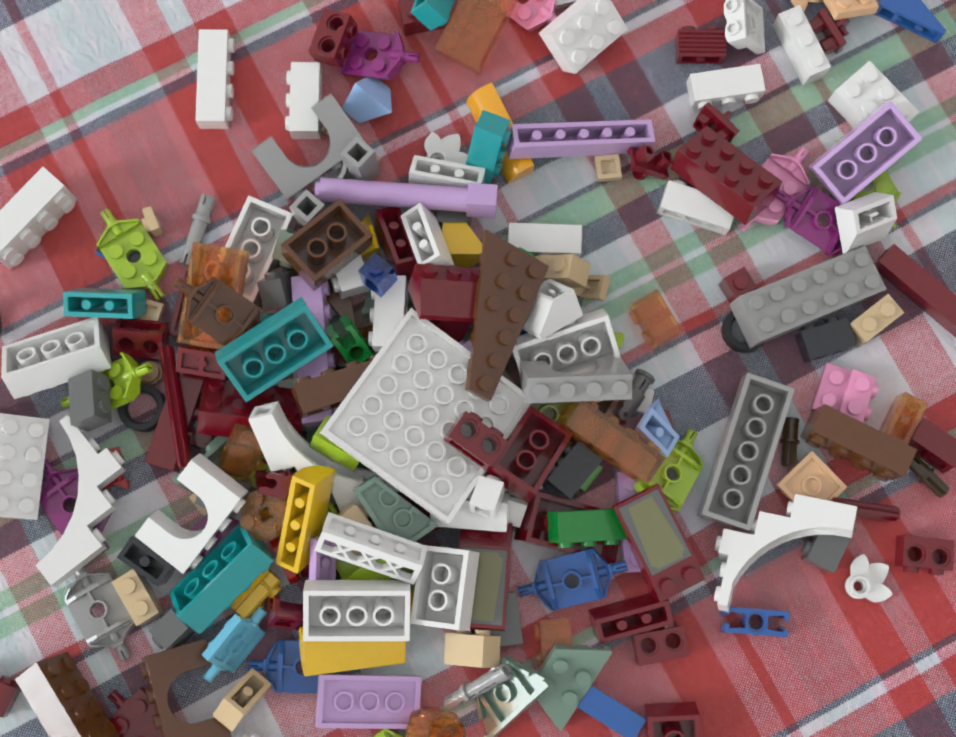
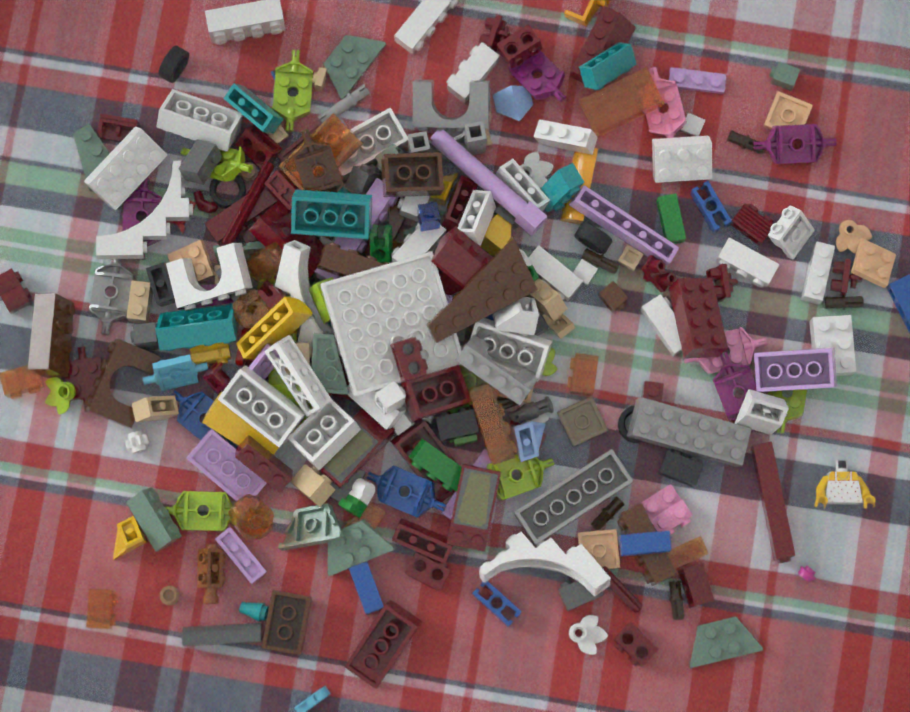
camera: 40 degrees right, 0 degrees up
light grey pin [444,663,512,711] -> none
tan brick [850,294,904,348] -> none
none -> light nougat plate [167,240,216,283]
none -> dark red arm [193,191,218,214]
none -> dark red brick [235,435,293,493]
none -> sand green wing [323,35,386,100]
none -> leg [338,478,375,518]
none -> dark red hips [479,14,511,52]
none -> white brick [534,119,598,155]
none -> dark tan tile [557,396,608,447]
none -> white tile [573,259,598,286]
none -> black tyre [574,222,613,254]
none -> dark brown axle [581,248,619,274]
none -> reddish brown brick [598,281,628,313]
none -> blue piece [619,531,671,556]
none -> green piece [656,193,686,245]
none -> blue piece [690,181,732,234]
none -> dark brown axle [825,295,864,310]

